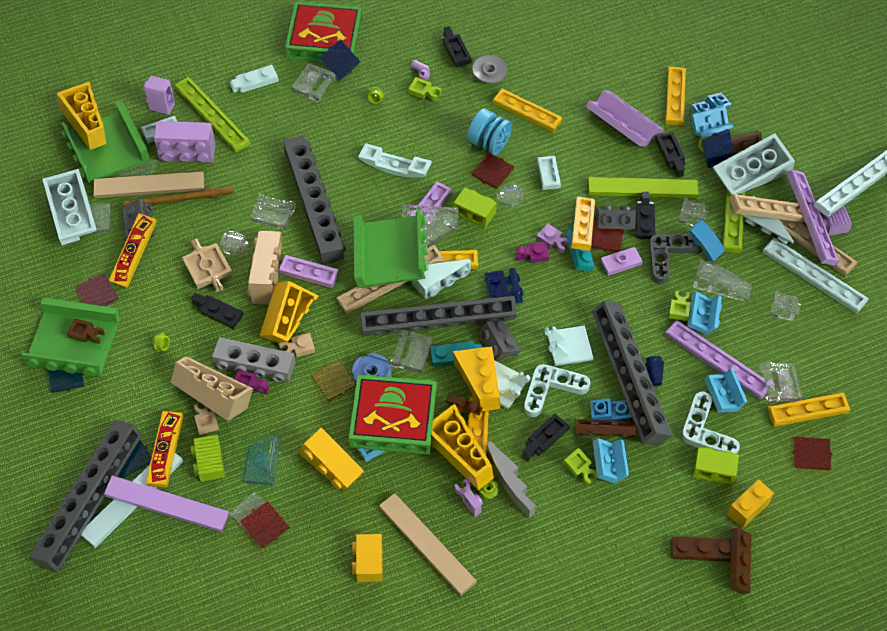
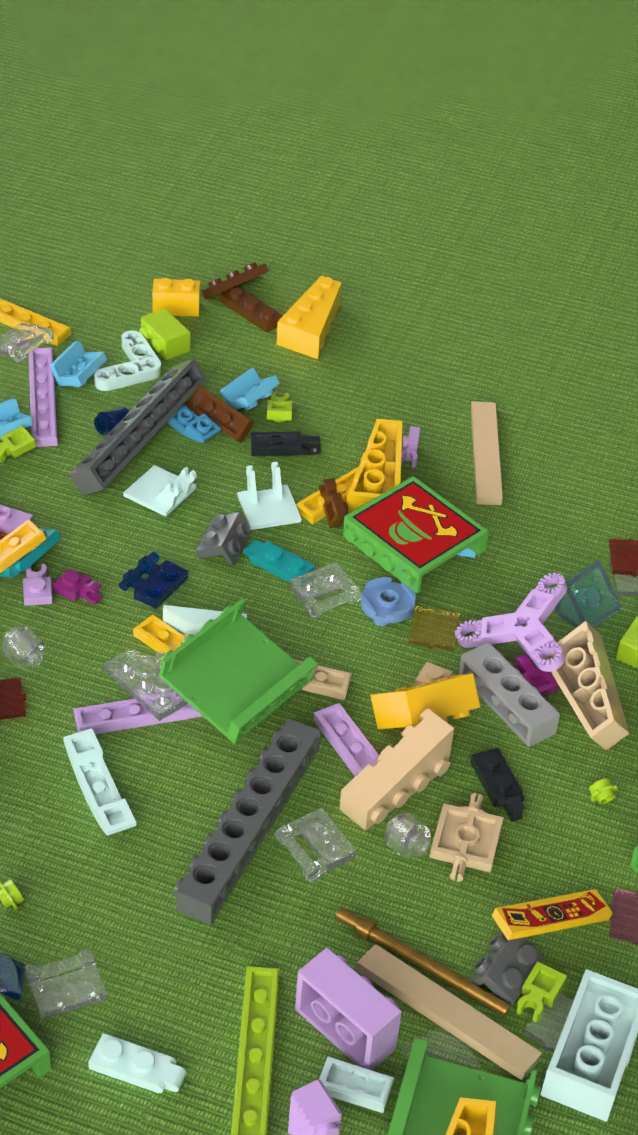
camera: 140 degrees left, 15 degrees down
tan plate [194,404,219,435] -> none
yellow wedge [298,428,364,492] -> none
yellow brick [352,534,382,582] -> none
dark grey brick [361,296,517,336] -> none
yellow wedge [453,347,501,411] -> none
lime brick [454,187,497,228] -> none
light grey slope [487,441,536,519] -> none
light aqua beam [524,364,590,417] -> none
clear red piece [792,436,833,471] -> none
none -> yellow wedge [277,276,342,359]
none -> lavender piece [455,572,568,672]
none -> lime plate [517,961,567,1023]

